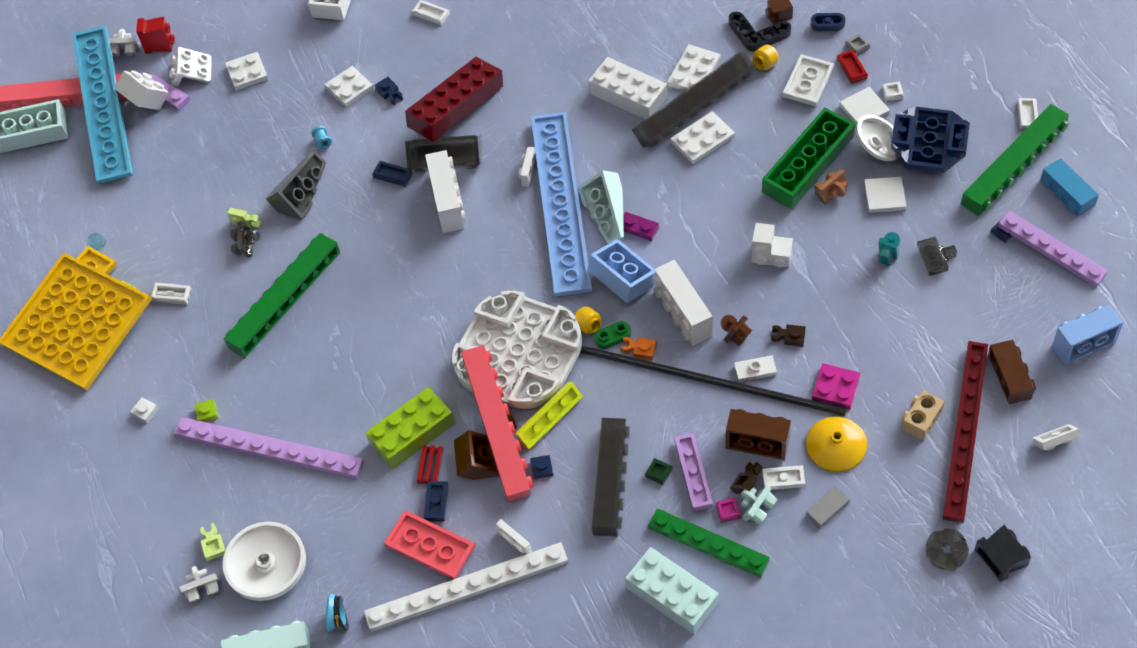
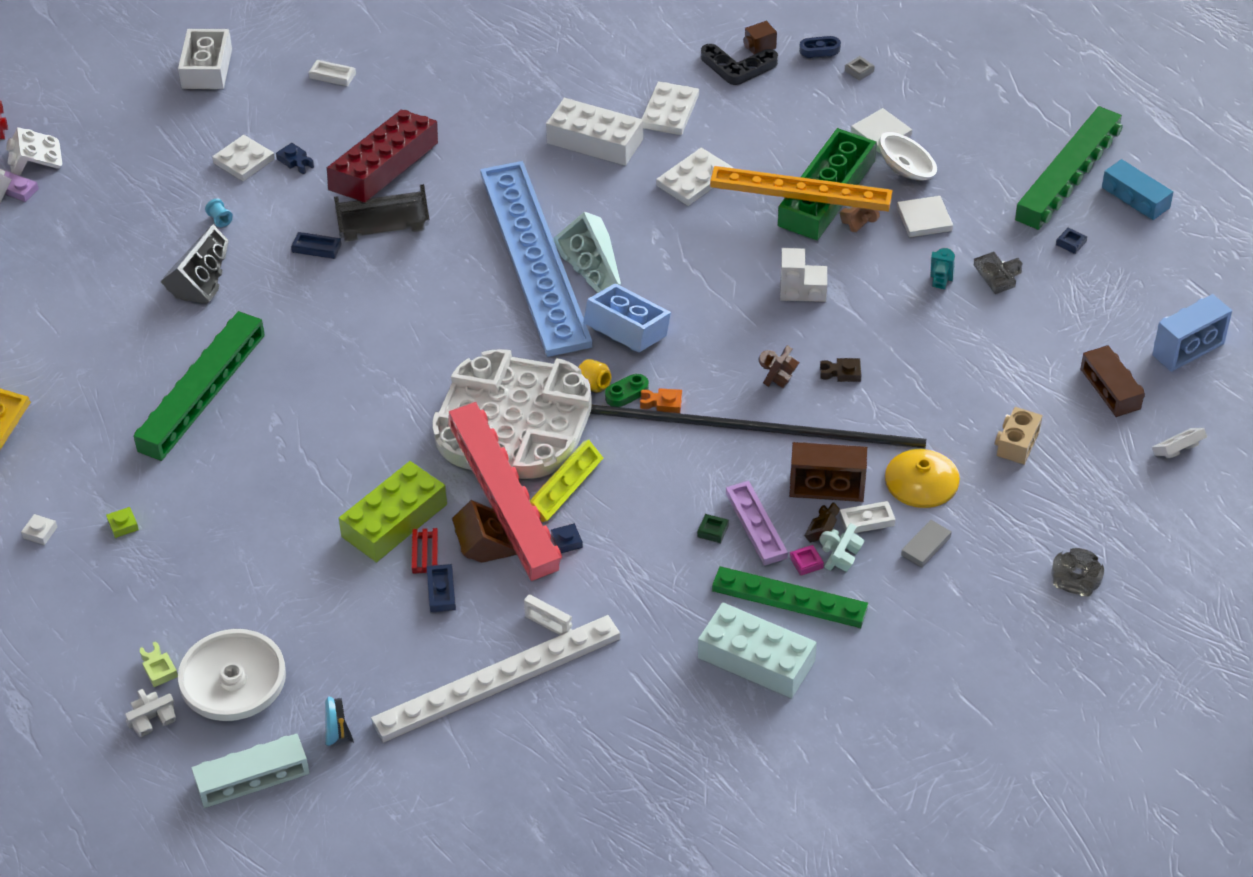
camera: 15 degrees left, 10 degrees down
white tile [151,283,192,305] -> none
lavender plate [174,417,364,479] -> none
white plate [226,52,268,91] -> none
yellowish green plate [227,207,262,228] -> none
clear smoke hips [230,221,260,258] -> none
coral plate [384,510,476,580] -> none
white brick [425,150,466,233] -> none
white plate [518,147,536,187] -> none
clear smoke brick [592,418,630,537] -> none
magenta plate [623,212,659,241] -> none
clear smoke brick [632,50,755,148] -> none
white brick [653,260,713,346] -> none
white plate [734,355,777,382] -> none
yellow head [752,45,778,71] -> none
white plate [782,54,834,107] -> none
dark pink plate [812,363,861,410] -> none
red tile [837,50,868,84] -> none
white tile [882,82,904,102] -> none
dark blue piece [891,106,970,173] -> none
dark red plate [943,341,988,523] -> none
black hips [974,524,1031,582] -> none
lavender plate [998,210,1108,287] -> none
white tile [1017,98,1038,130] -> none
none -> light orange plate [710,166,893,212]

